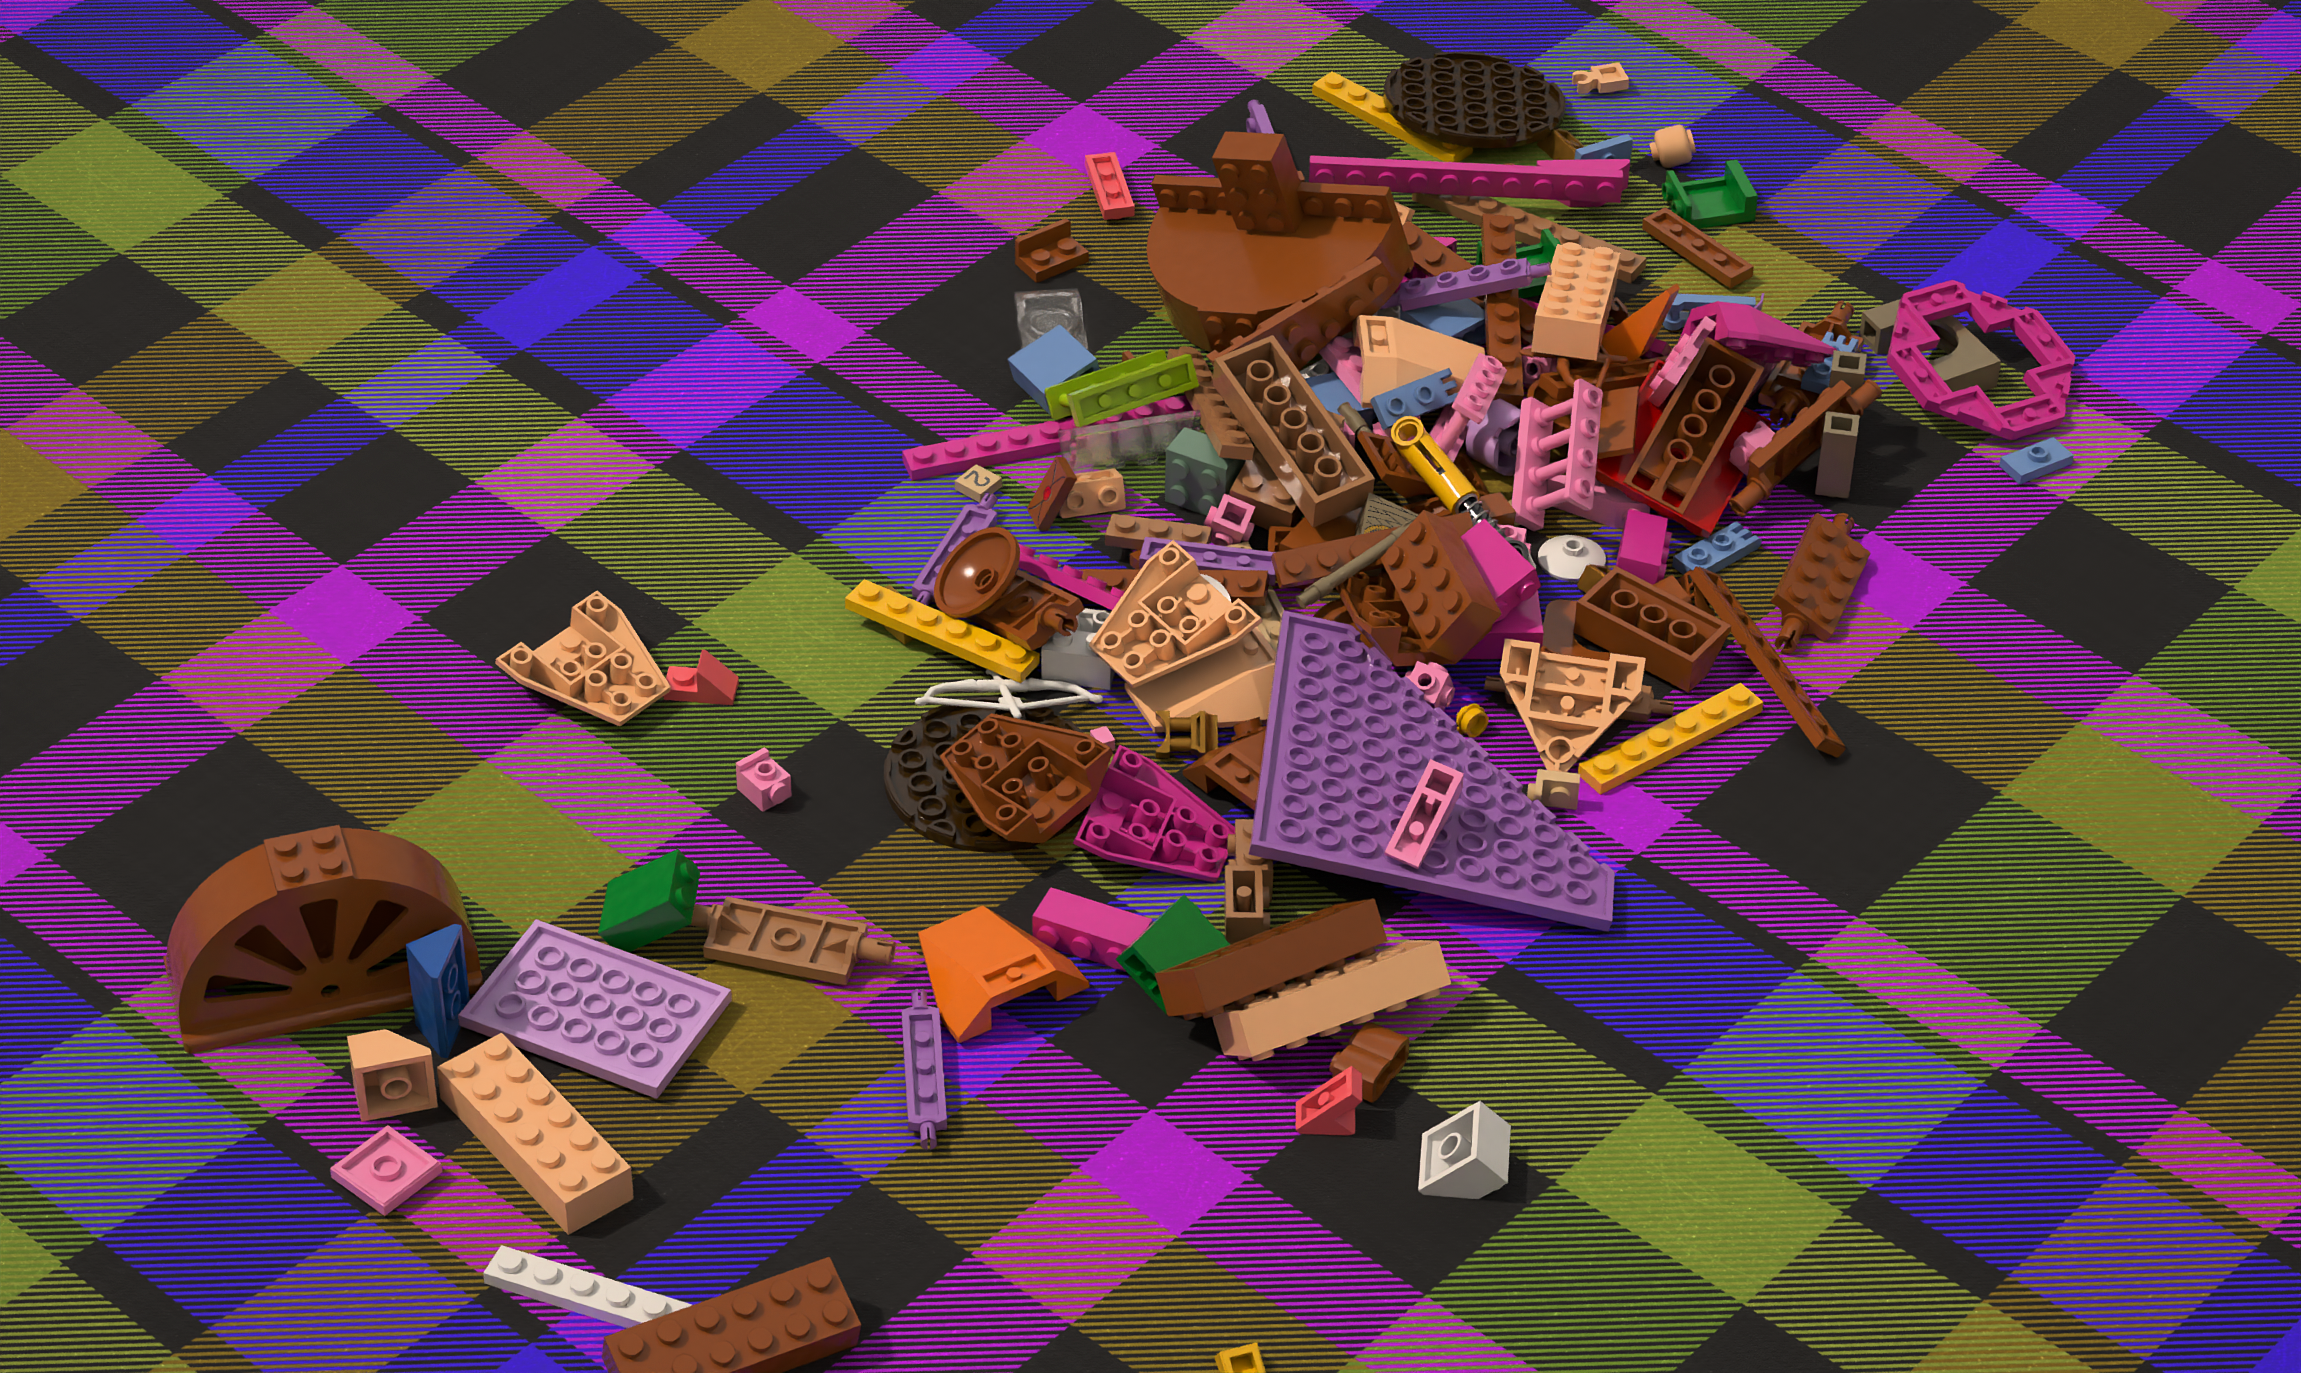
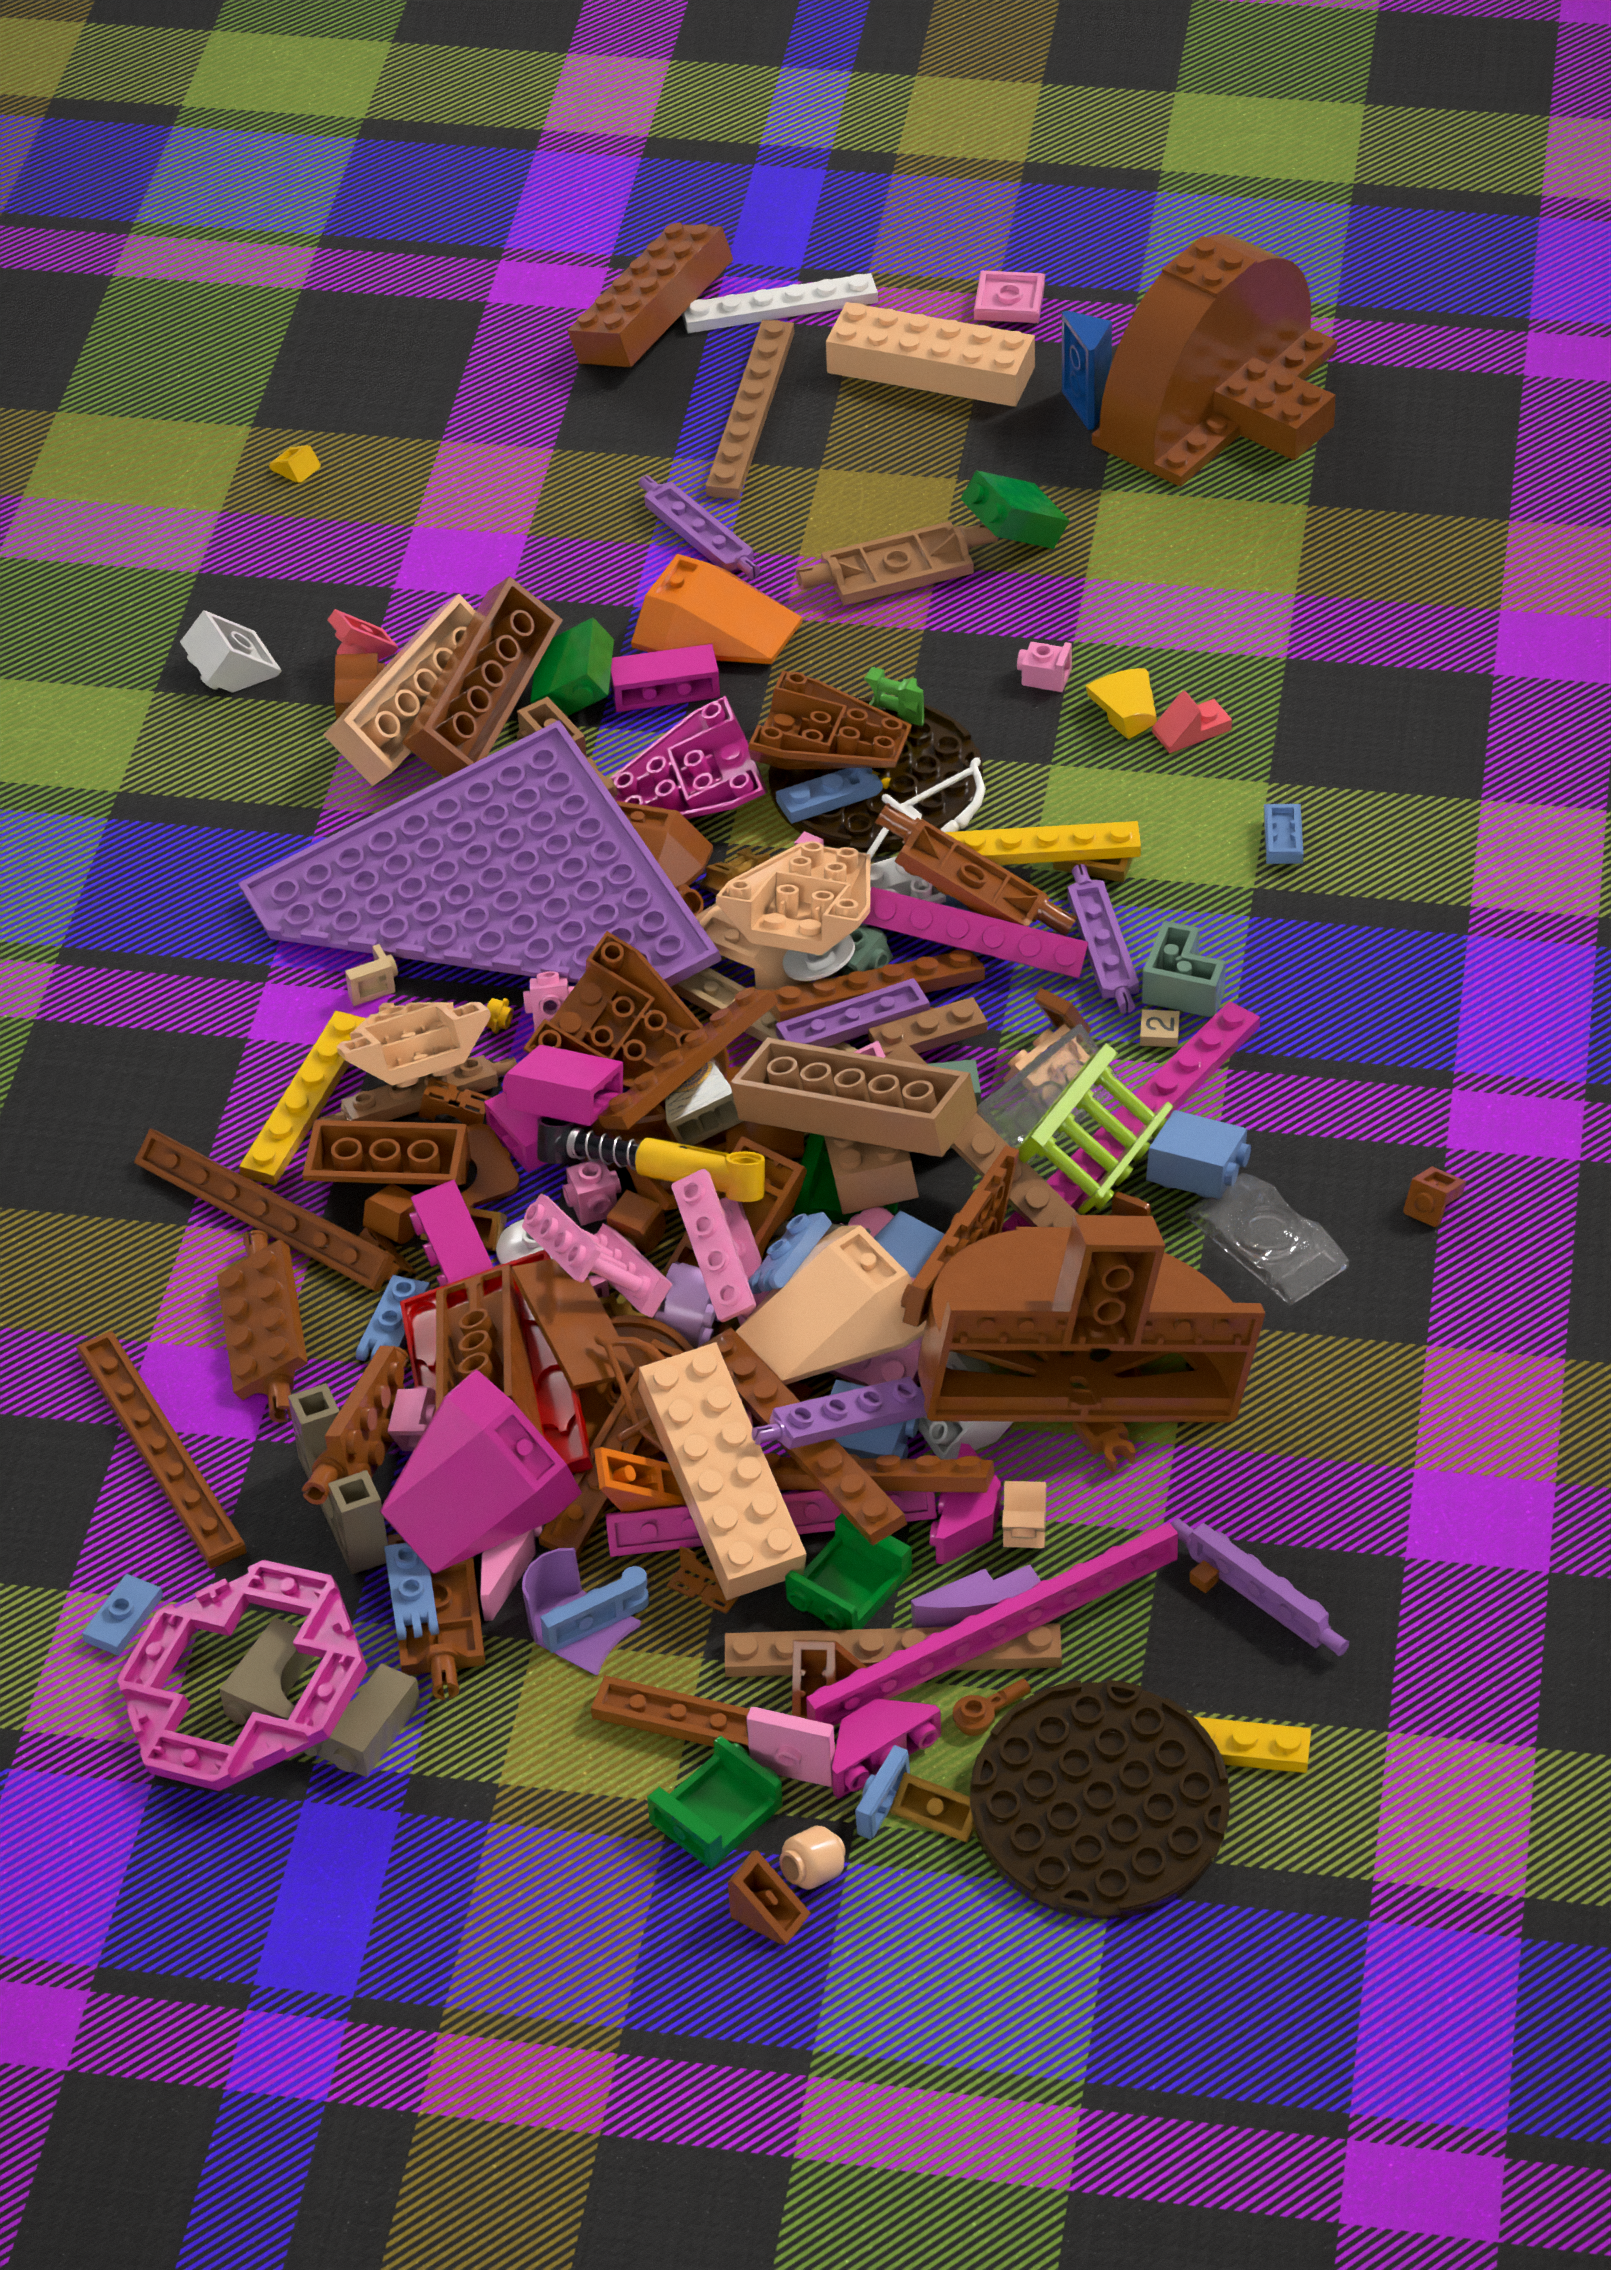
camera: 150 degrees right, 5 degrees up
light nougat slope [347,1029,438,1122] -> none
lavender plate [458,919,732,1099] -> none
light nougat wedge [495,591,671,726] -> none
dark orange dish [934,527,1020,618] -> none
dark orange bracket [1015,218,1089,283] -> none
coral plate [1085,152,1135,220] -> none
dark tan piece [1296,518,1416,609] -> none
dark orange brick [1380,510,1502,663] -> none
bright pink slope [1384,759,1464,869] -> none
light nougat plate [1572,62,1629,94] -> none
bright pink wing [1648,316,1717,407] -> none
none -> dark orange tile [76,1330,247,1569]
none -> medium nougat plate [706,320,795,499]
none -> dark orange slope [728,1850,811,1945]
none -> bright pink plate [747,1707,835,1787]
none -> dark orange slope [792,1640,868,1719]
none -> bright green piece [864,667,924,726]
none -> medium lavender slope [911,1565,1041,1628]
none -> yellow slope [1085,668,1157,740]
none -> sand green brick [1142,920,1226,1018]
none -> medium blue plate [1264,804,1303,864]
none -> dark orange bracket [1403,1166,1466,1227]

